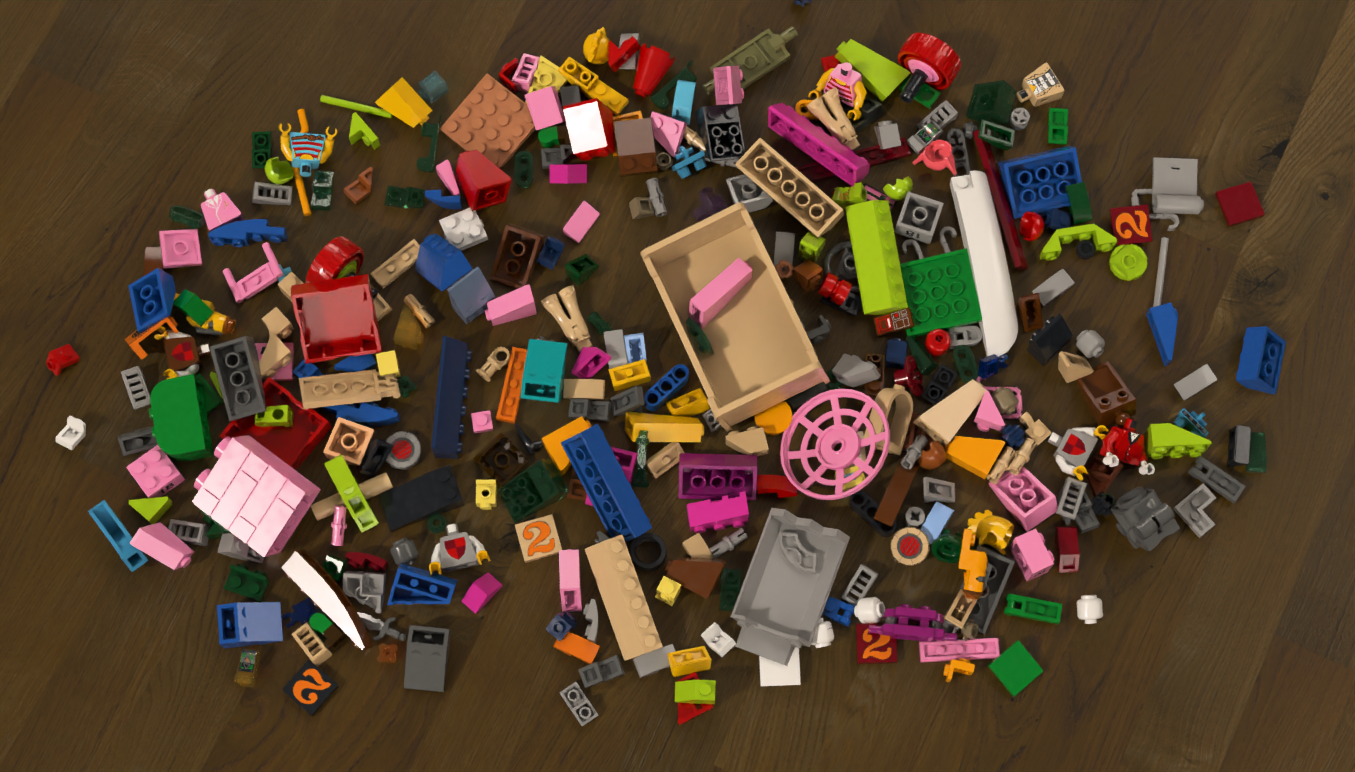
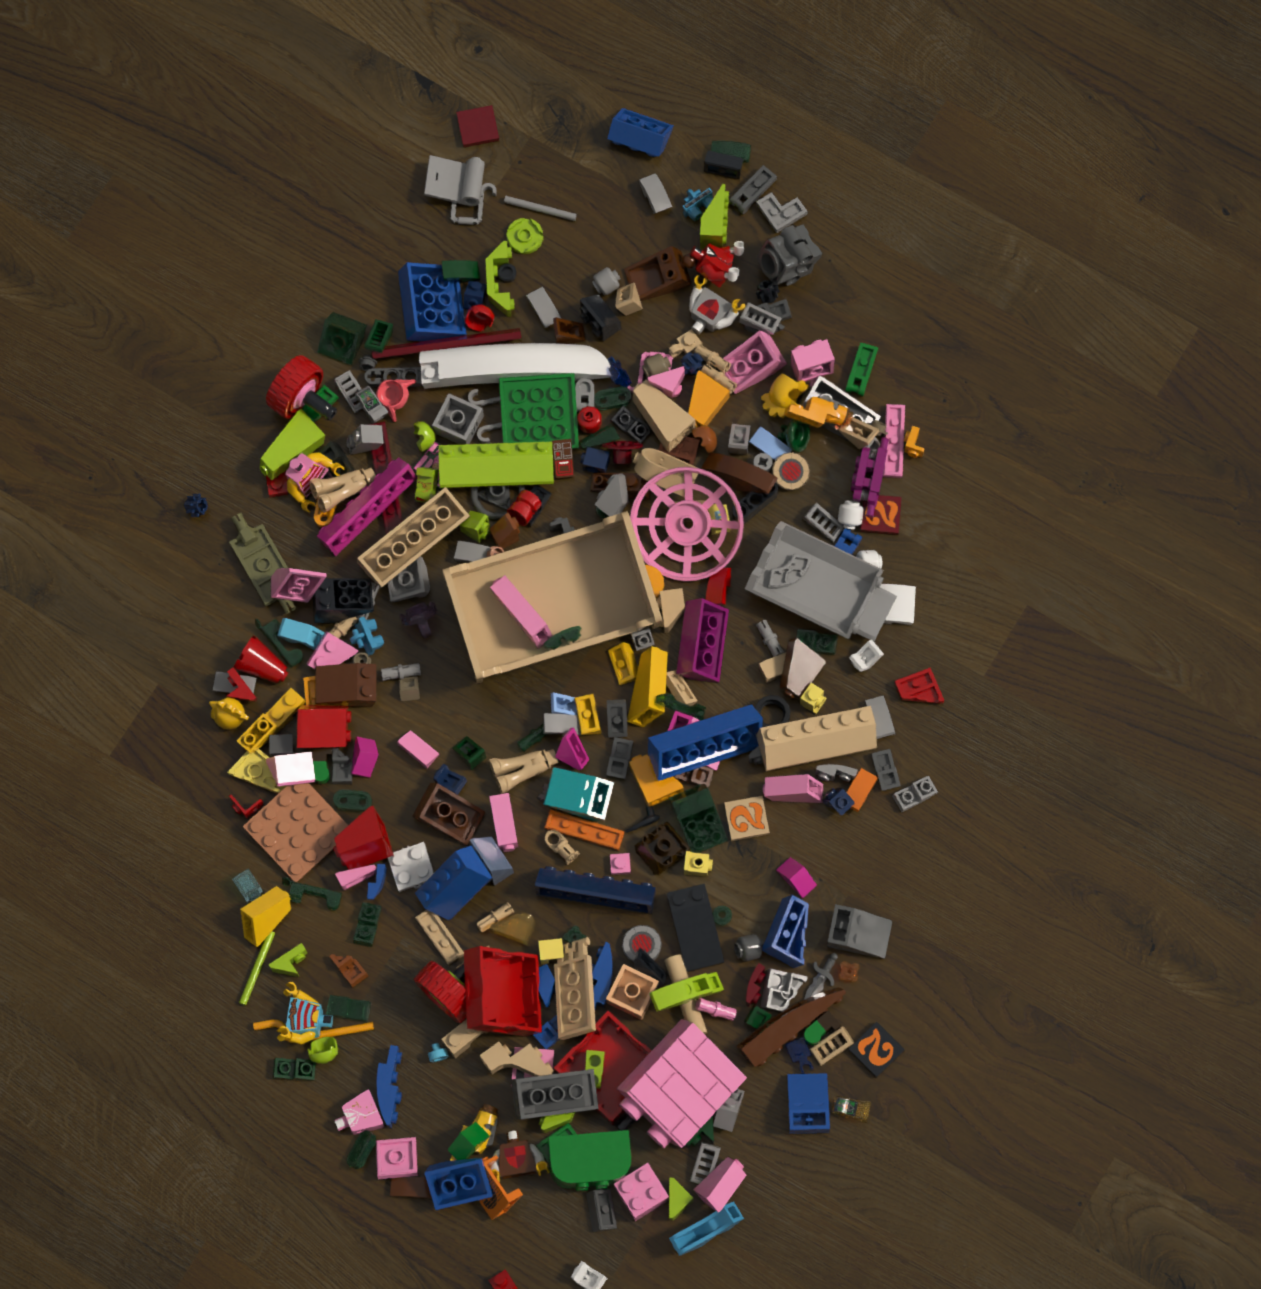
camera: 80 degrees left, 0 degrees up
light grey slope [121,366,151,410] -> none
bright pink plate [223,242,283,303] -> none
dark green bracket [224,563,270,602] -> none
light grey slope [252,182,293,205] -> none
torso [429,524,490,575] -> none
bright pink slope [512,53,540,93] -> none
tan slope [563,379,605,400] -> none
blue beam [644,364,689,411] -> none
yellow slope [667,646,712,677] -> none
lime slope [675,680,716,704] -> none
dark pink wedge [687,491,749,533] -> none
light grey pin [901,435,928,469] -> none
green tile [987,640,1043,697] -> none
light grey wheel [1009,108,1030,131] -> none
tan torso [1017,62,1065,107] -> none
green slope [1048,108,1068,145] -> none
dark red slope [1055,527,1080,573] -> none
white head [1077,595,1103,624] -> none
copper slope [1085,456,1123,497] -> none
tile [1109,204,1153,246] -> none
blue slope [1146,303,1178,366] -> none

